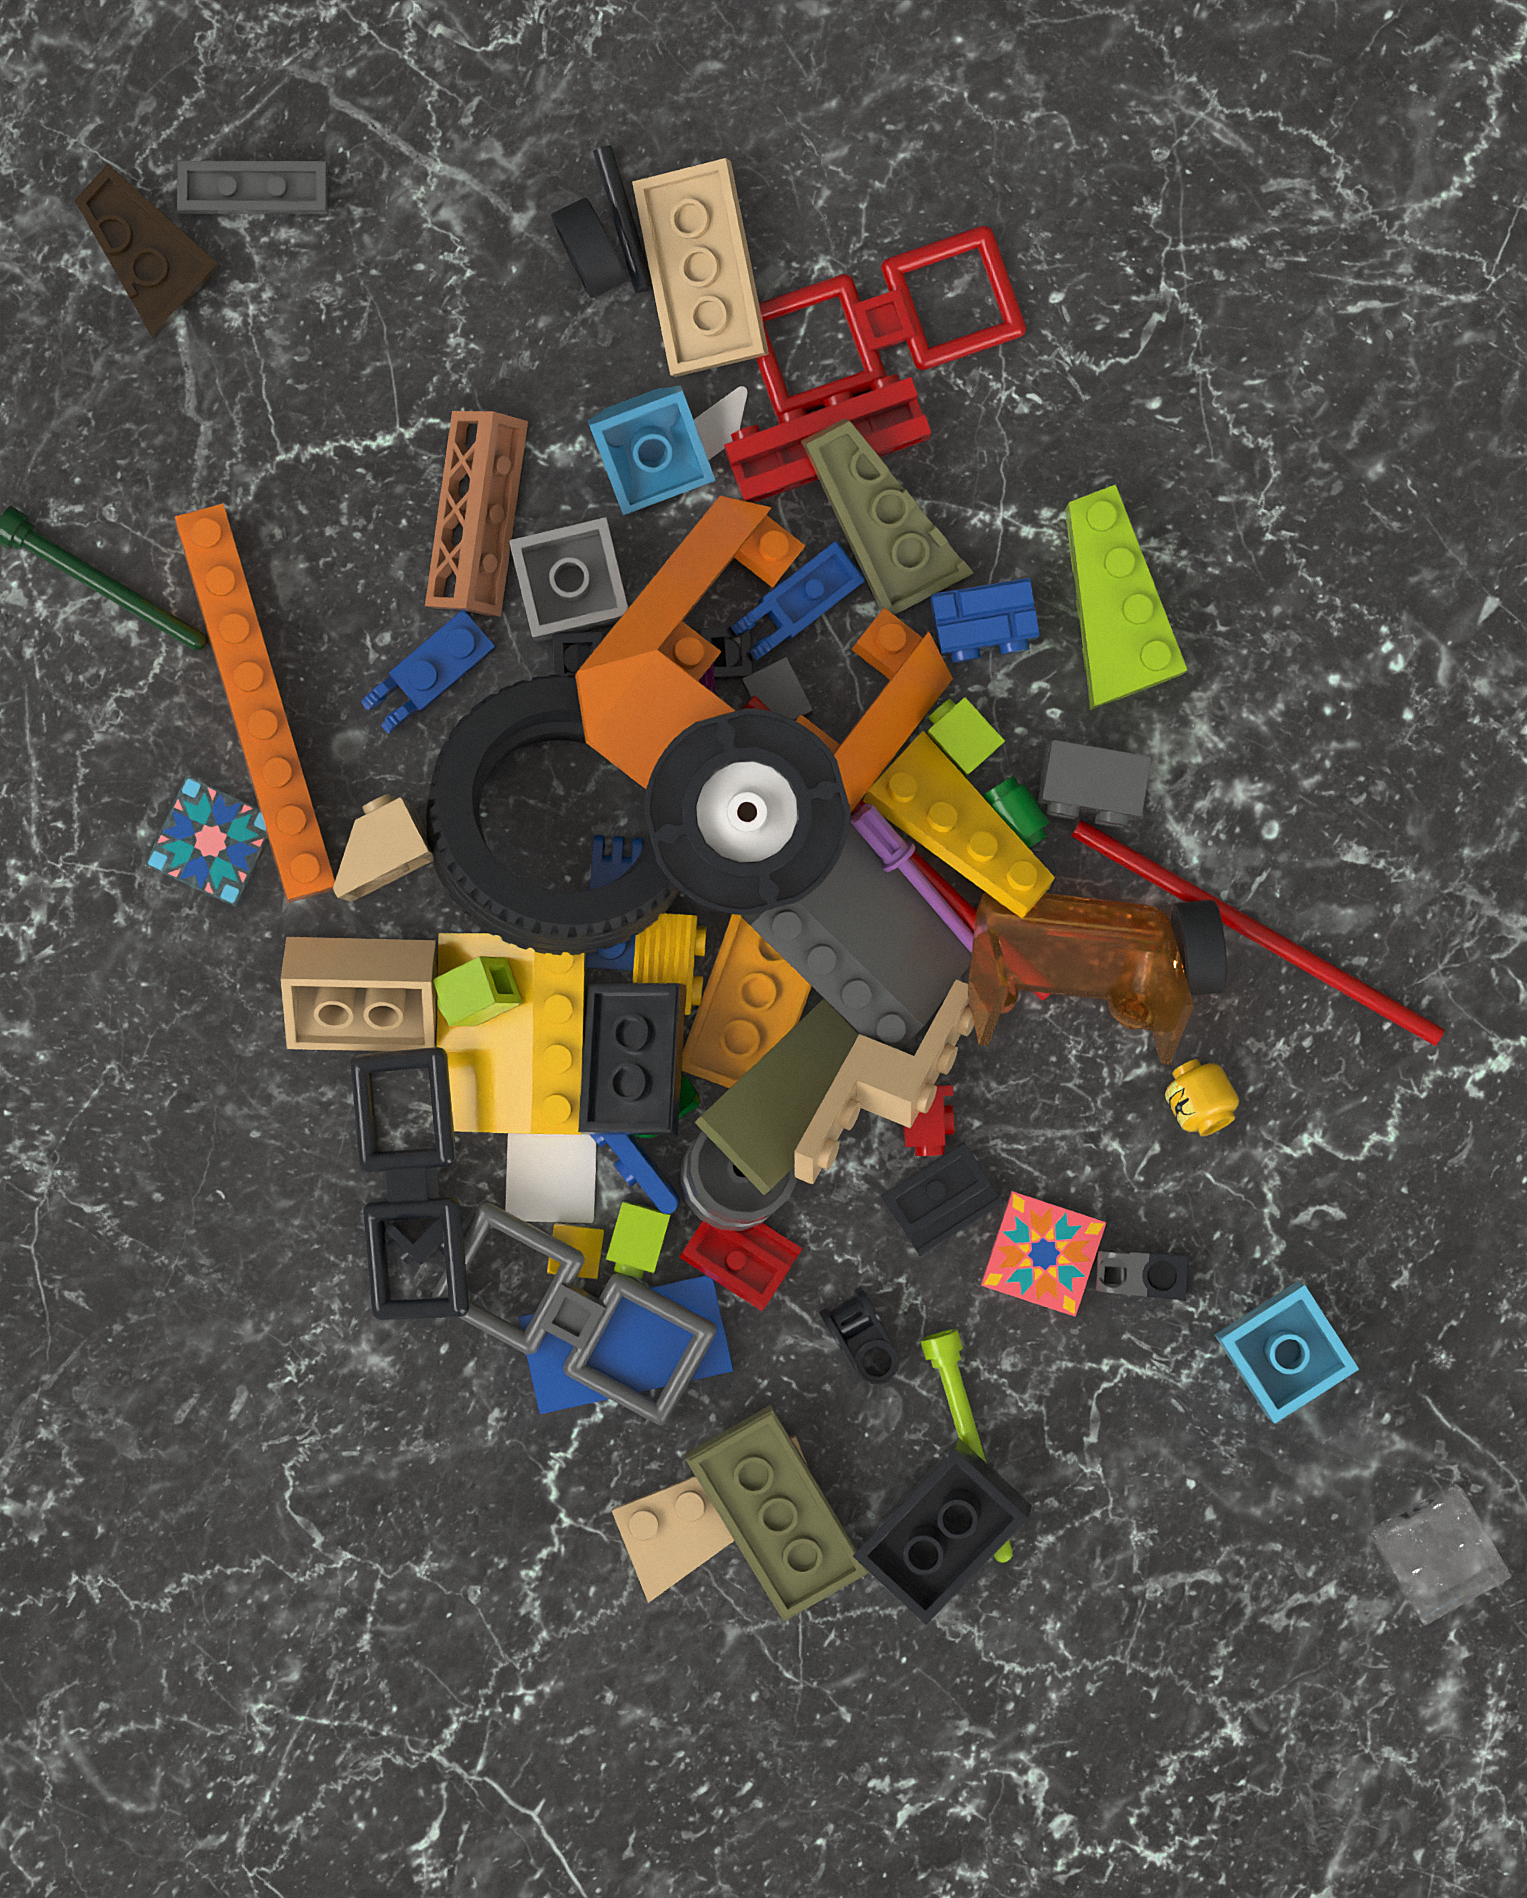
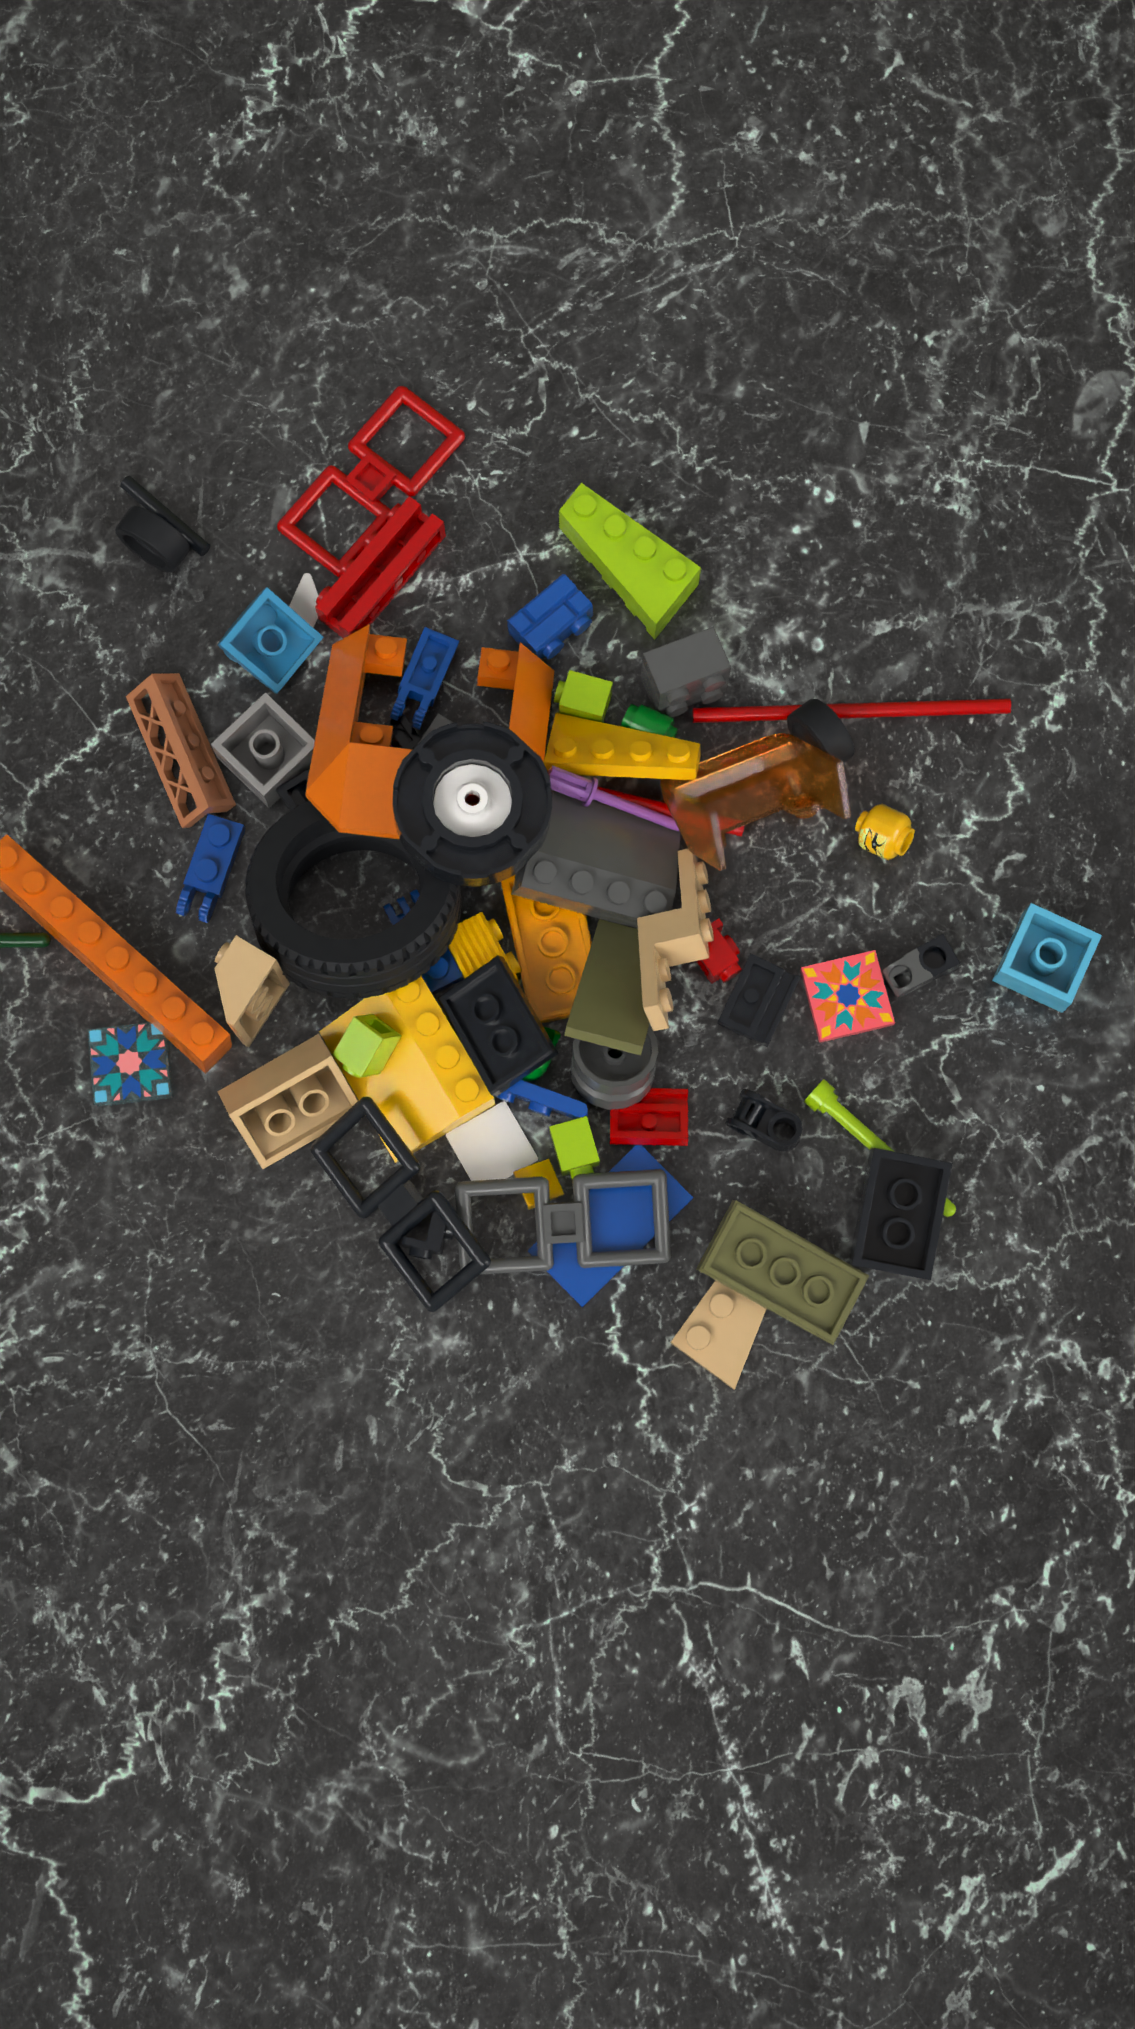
camera: 30 degrees left, 10 degrees down
tan plate [632,158,769,377] -> none
olive wing [801,418,974,615] -> none

